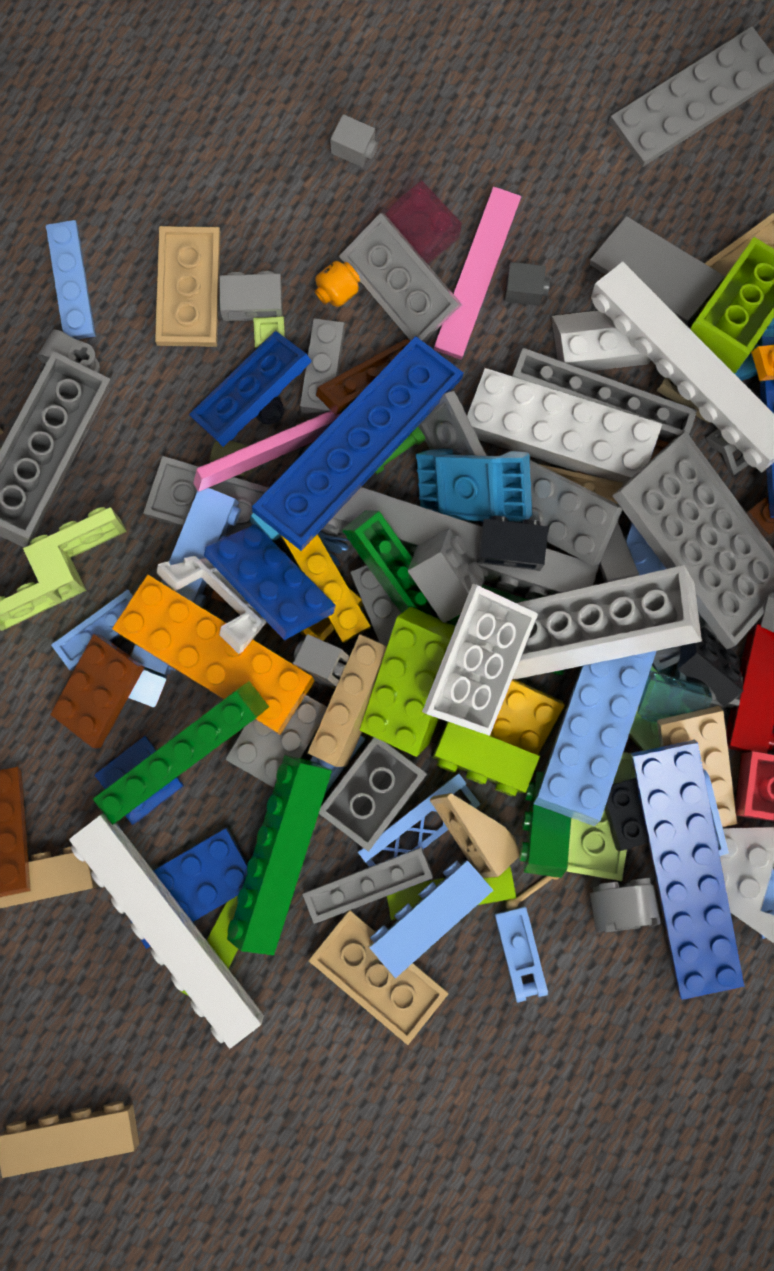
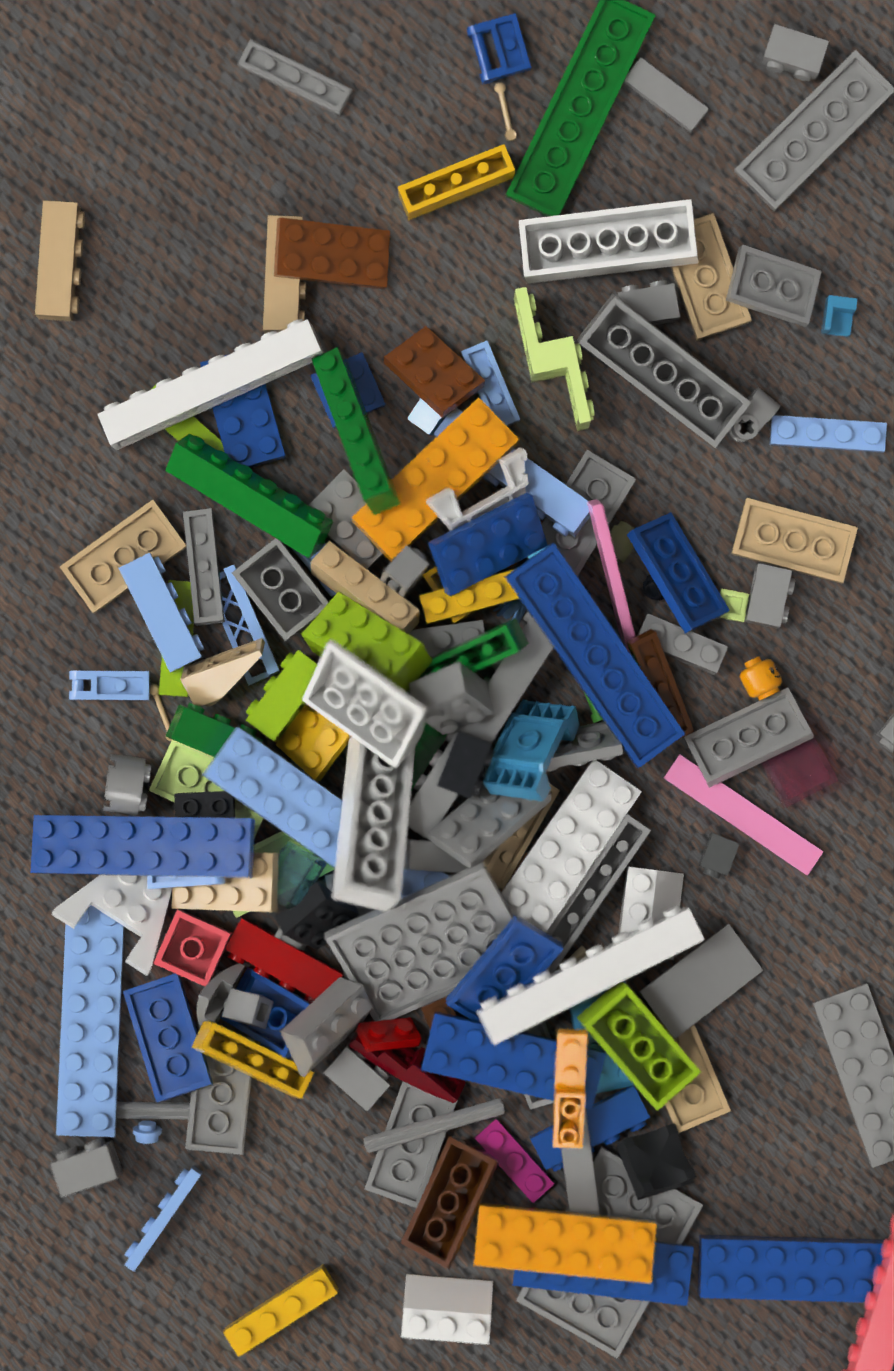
camera: 110 degrees right, 5 degrees up
none -> blue plate [446,915,564,1022]

